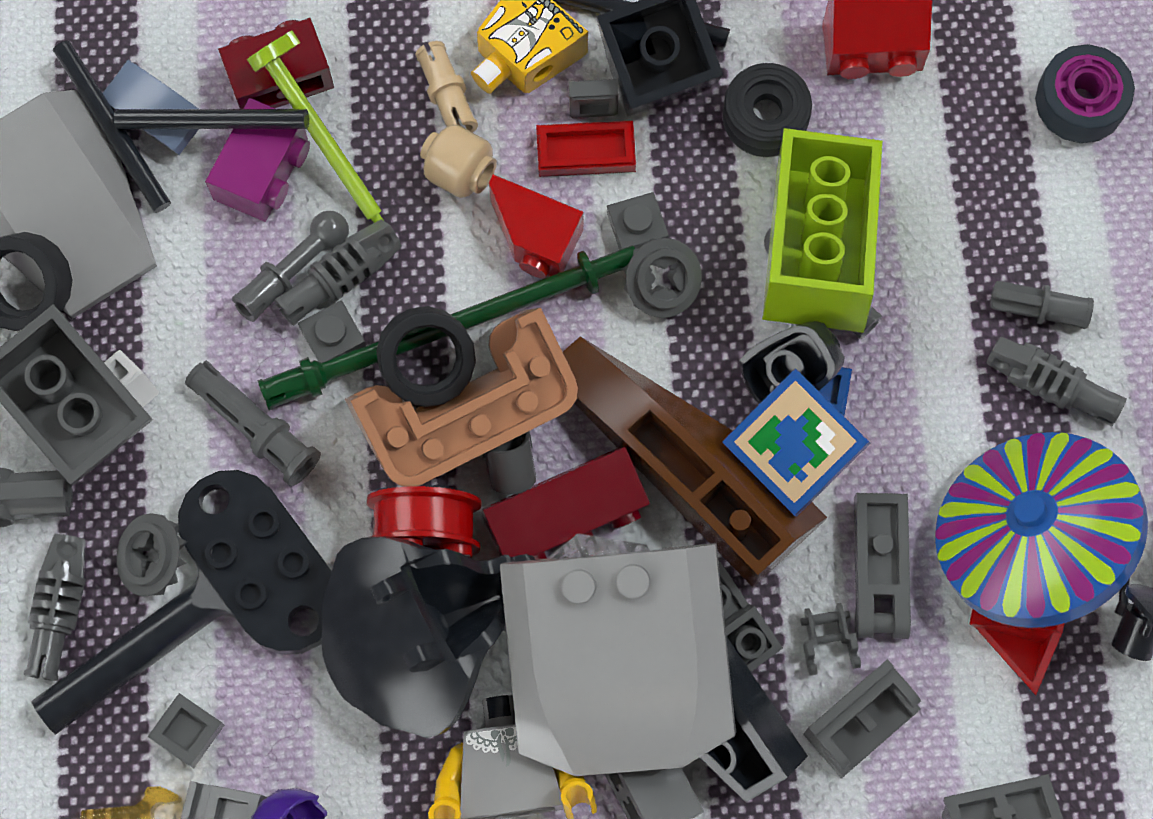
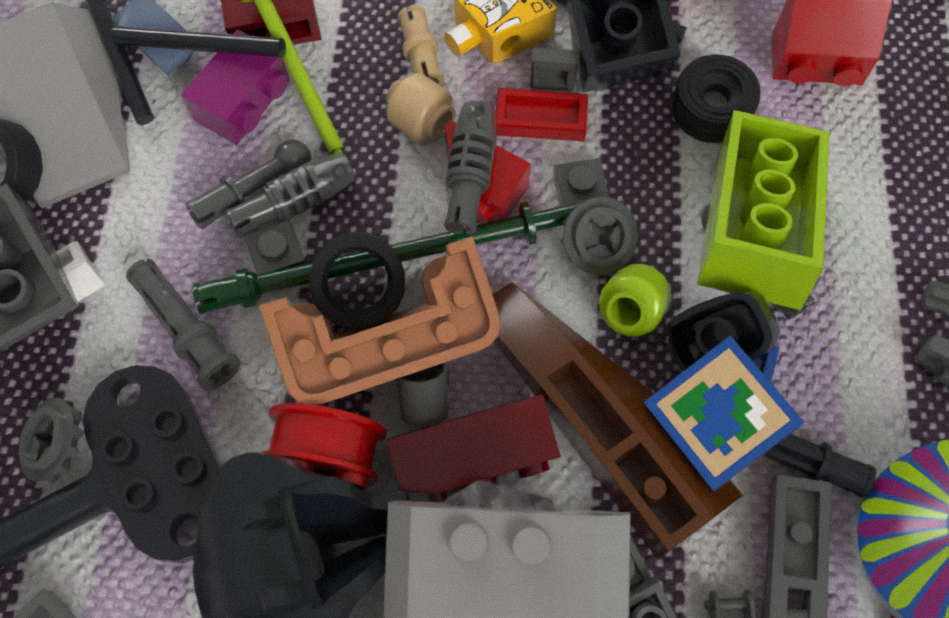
camera: 10 degrees right, 5 degrees down
none -> dark grey hinge [444,100,497,234]
none -> lime head [599,264,672,337]
none -> black axle [765,434,876,498]

